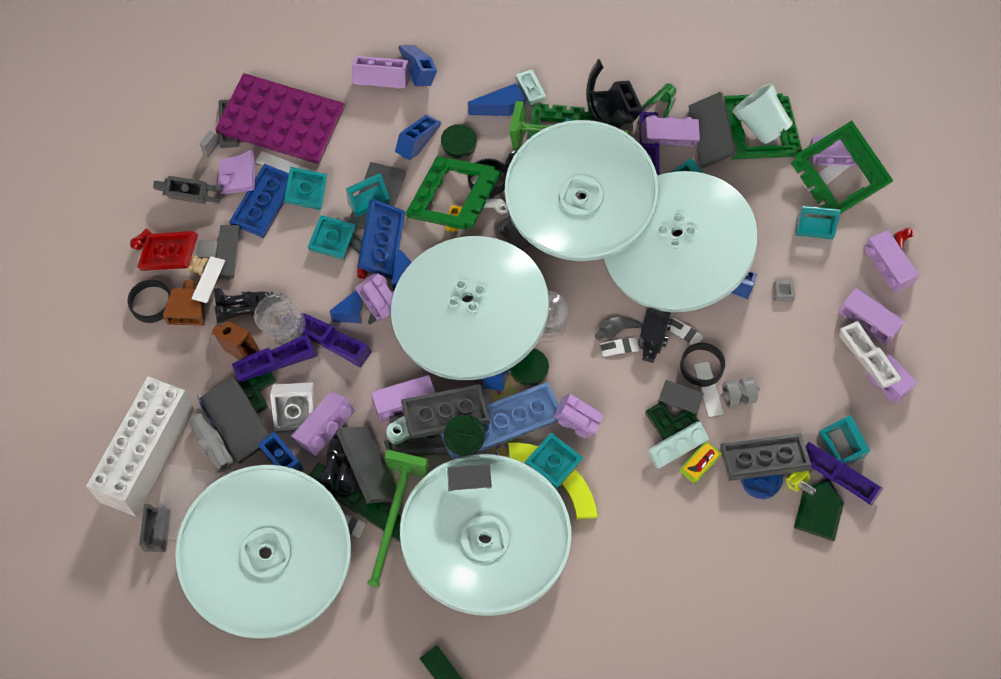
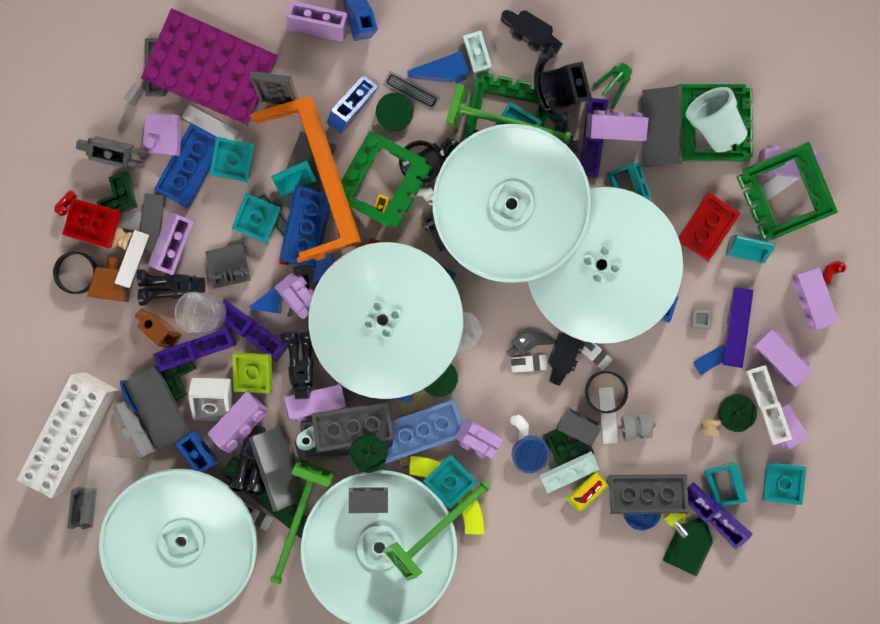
camera: 10 degrees right, 25 degrees up
none -> dark green tile [96,171,138,214]
none -> lavender brick [148,212,194,275]
none -> dark grey hinge [205,243,251,289]
none -> lime plate [232,352,273,394]
none -> dark grey tile [250,71,299,104]
none -> orange piece [250,96,361,263]
none -> black piece [281,331,314,400]
none -> sticker [383,71,440,110]
none -> bright green tile [383,481,490,581]
none -> black hinge [500,10,563,55]
none -> white arm [510,415,529,440]
none -> tile [511,435,550,473]
none -> red plate [678,192,741,261]
none -> blue sticker [693,345,724,375]
none -> tan wheel [700,418,721,437]
none -> dark green tile [718,394,757,432]
none -> dark purple slope [721,287,754,368]
none -> teal plate [762,462,806,505]

